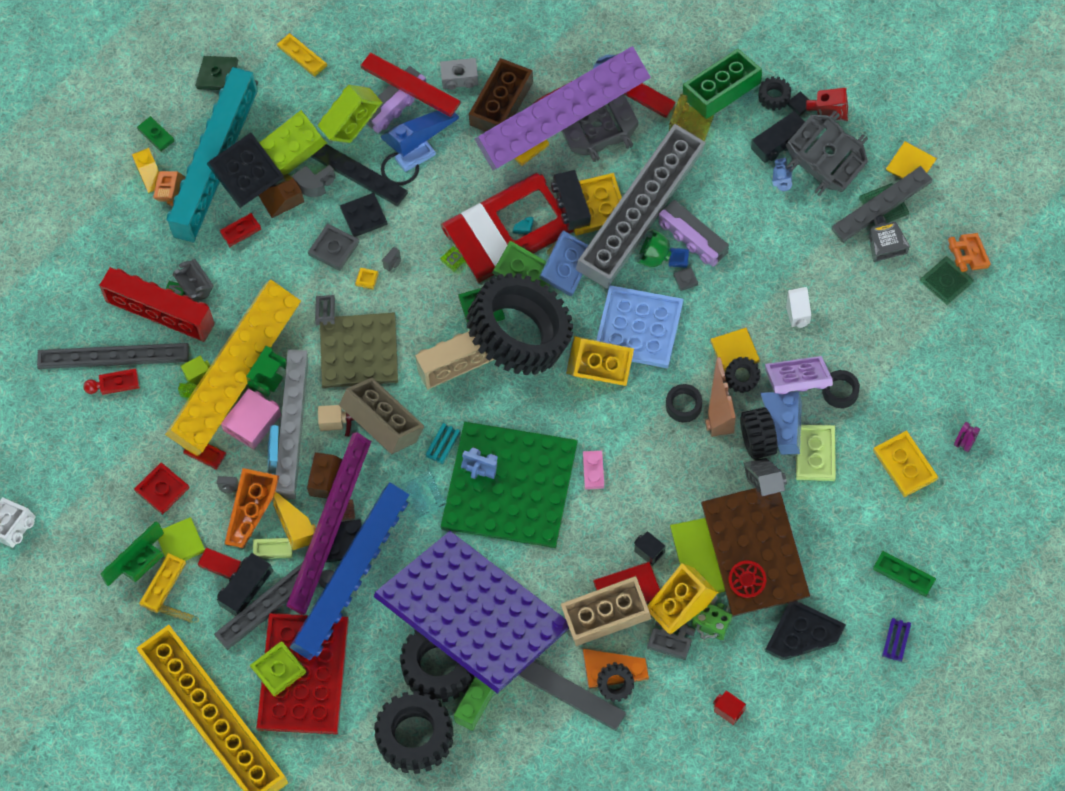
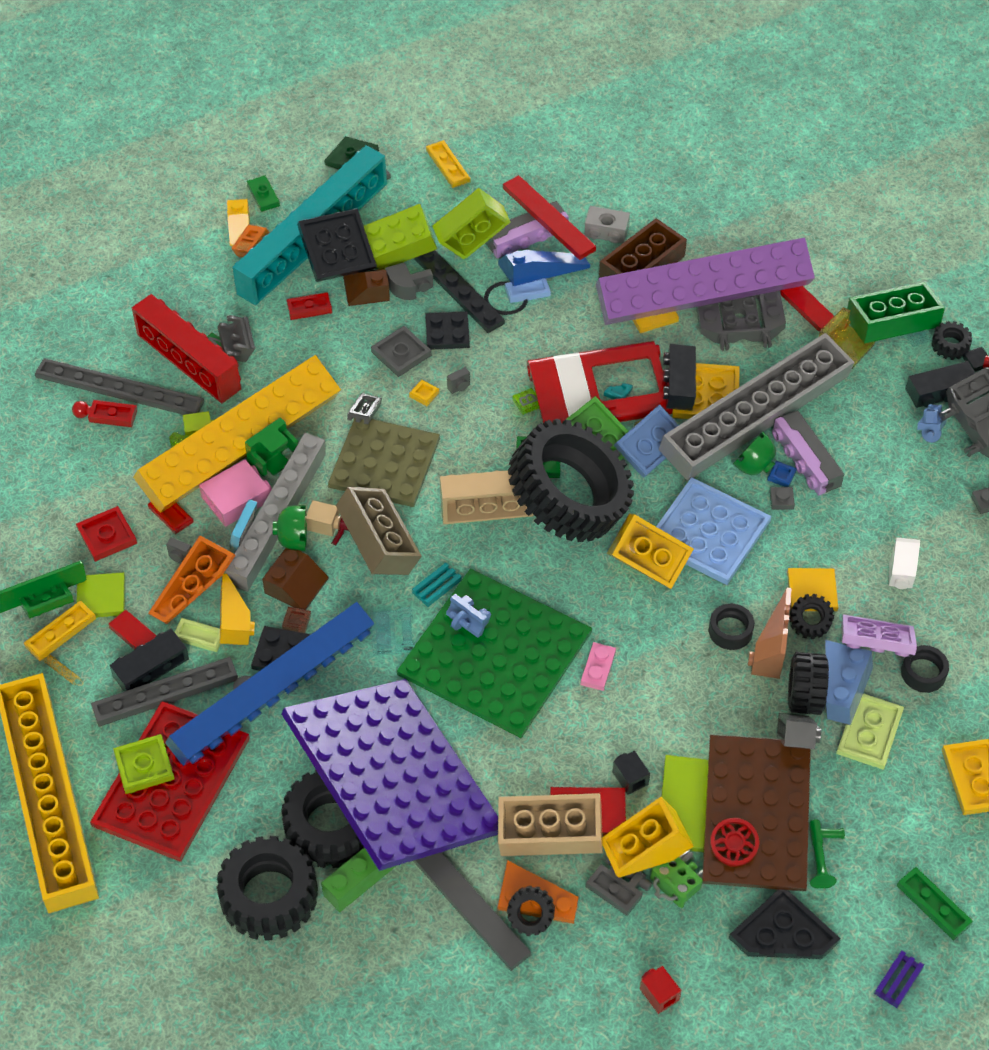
camera: 15 degrees right, 10 degrees down
magenta plate [286,432,372,615] -> none
none -> green cylinder [273,505,307,552]
none -> green piece [809,819,845,889]

